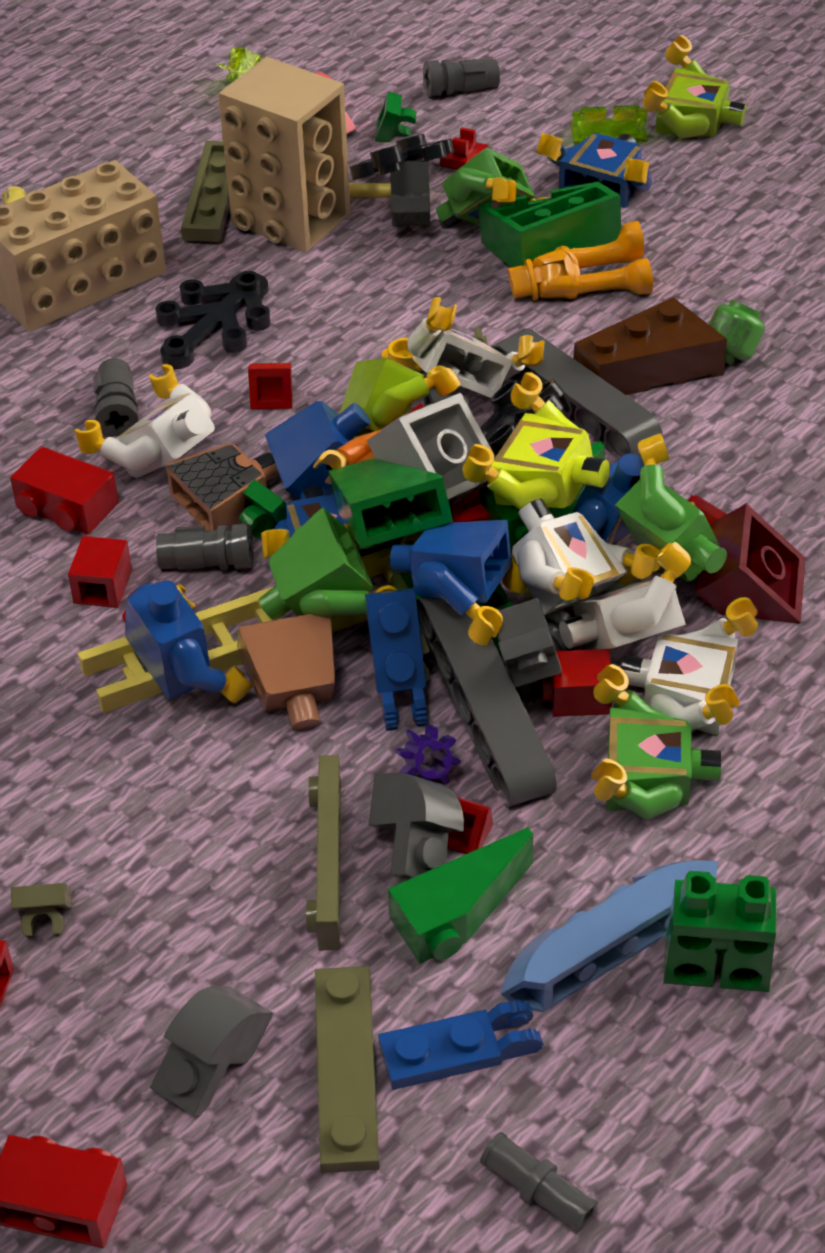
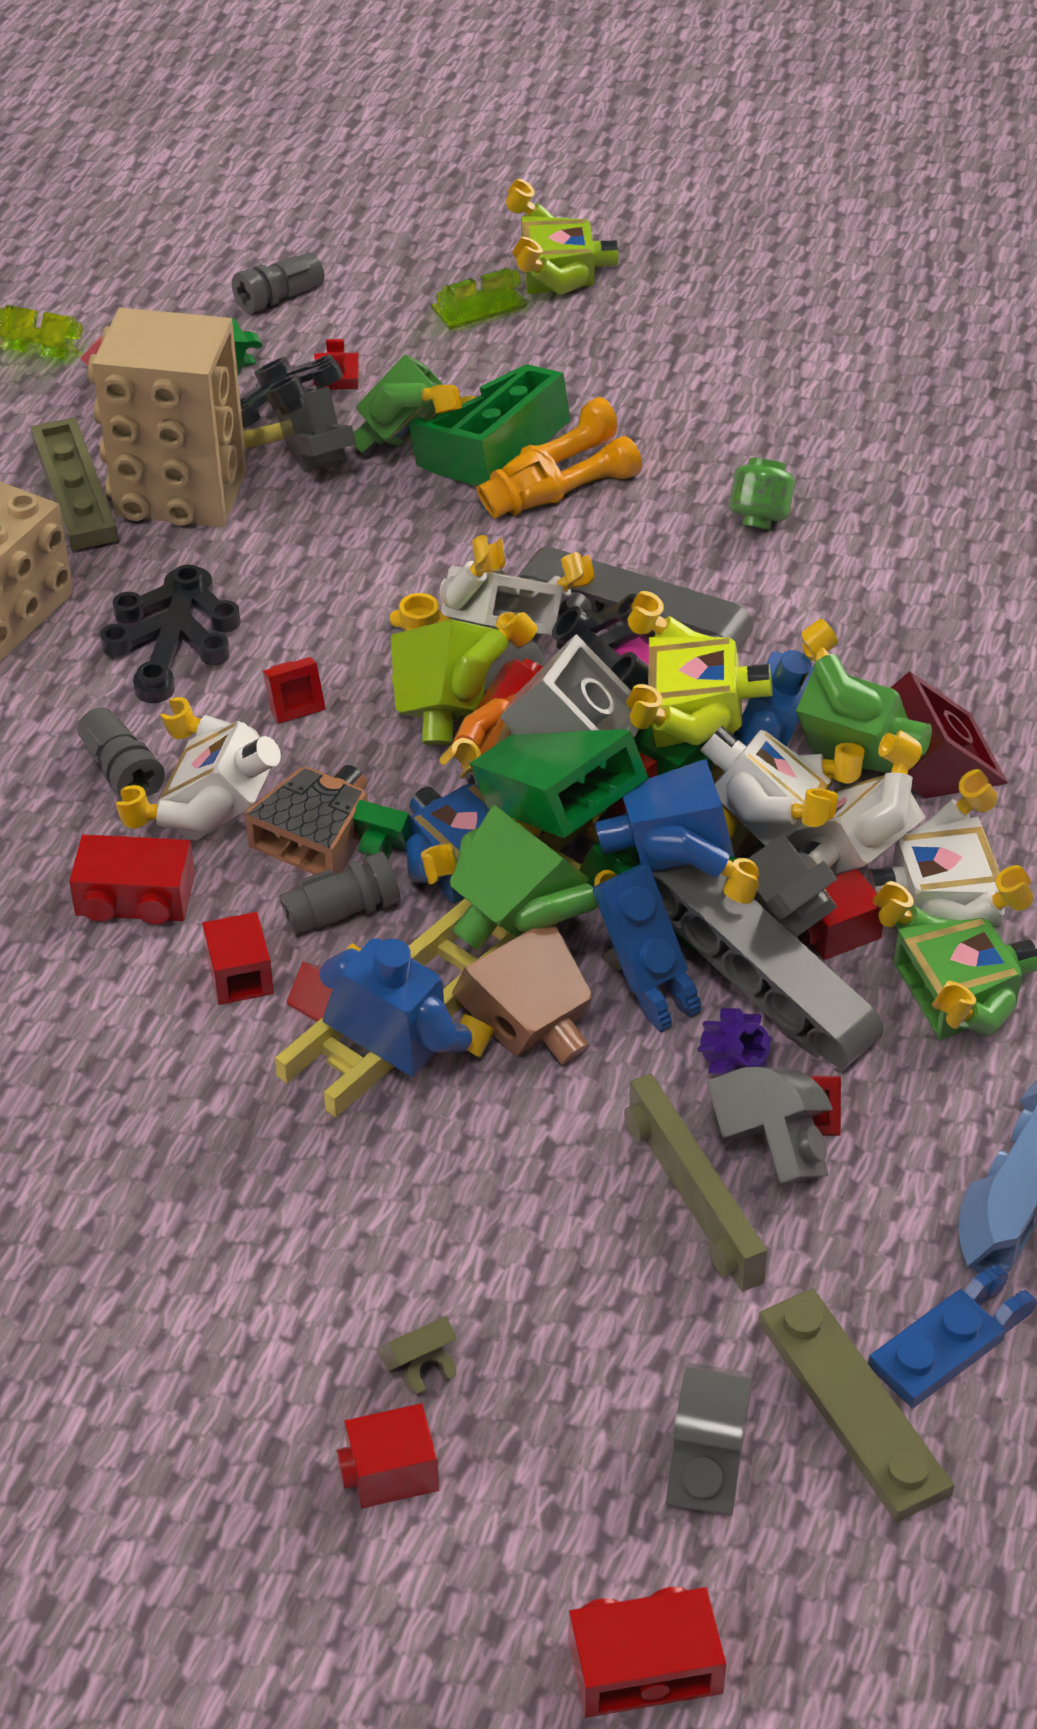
camera: 25 degrees left, 0 degrees up
blue torso [265,401,371,500] -> none
green slope [388,827,534,964] -> none
torso [536,133,652,208] -> none
reddish brown wedge [573,297,727,395] -> none

